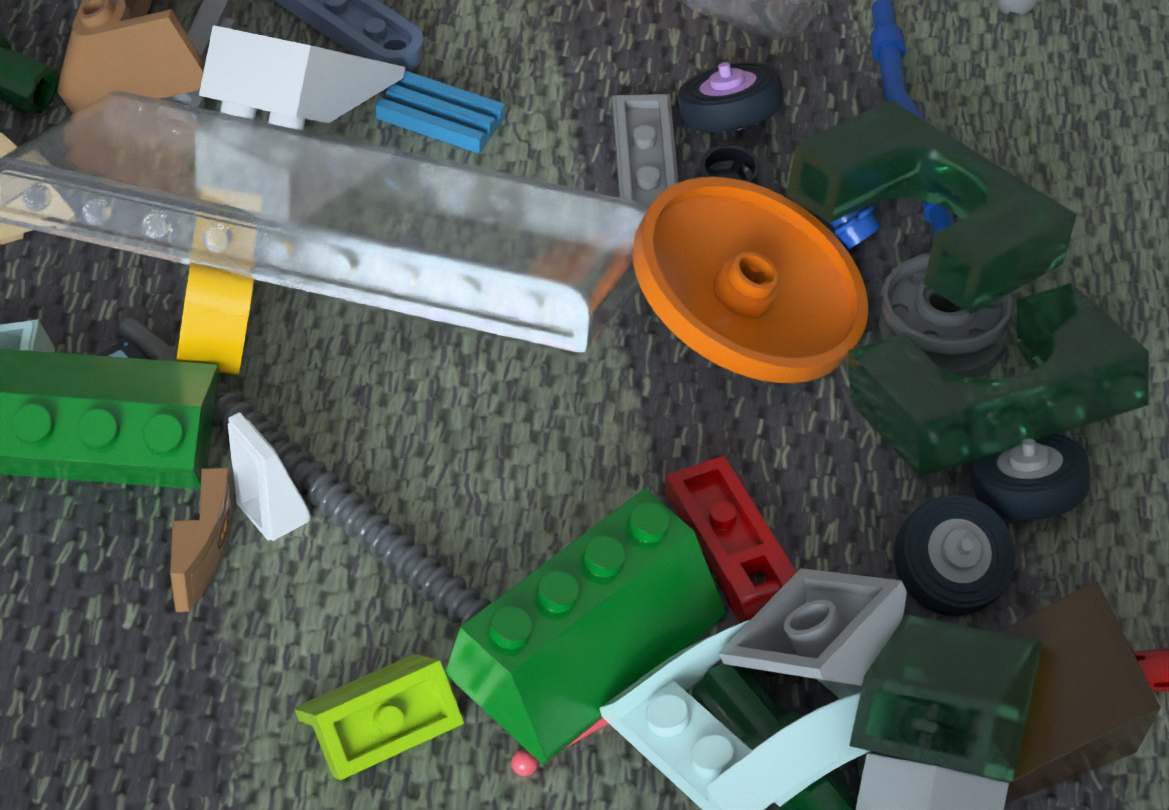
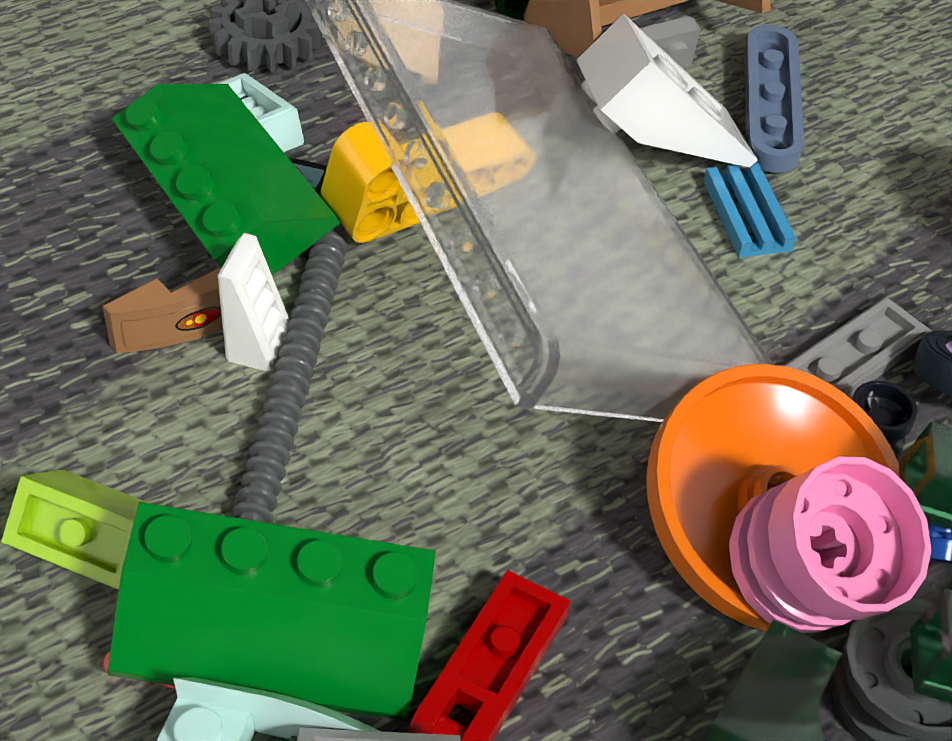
camera: 50 degrees right, 0 degrees up
none -> bright pink wheel [729,456,932,633]

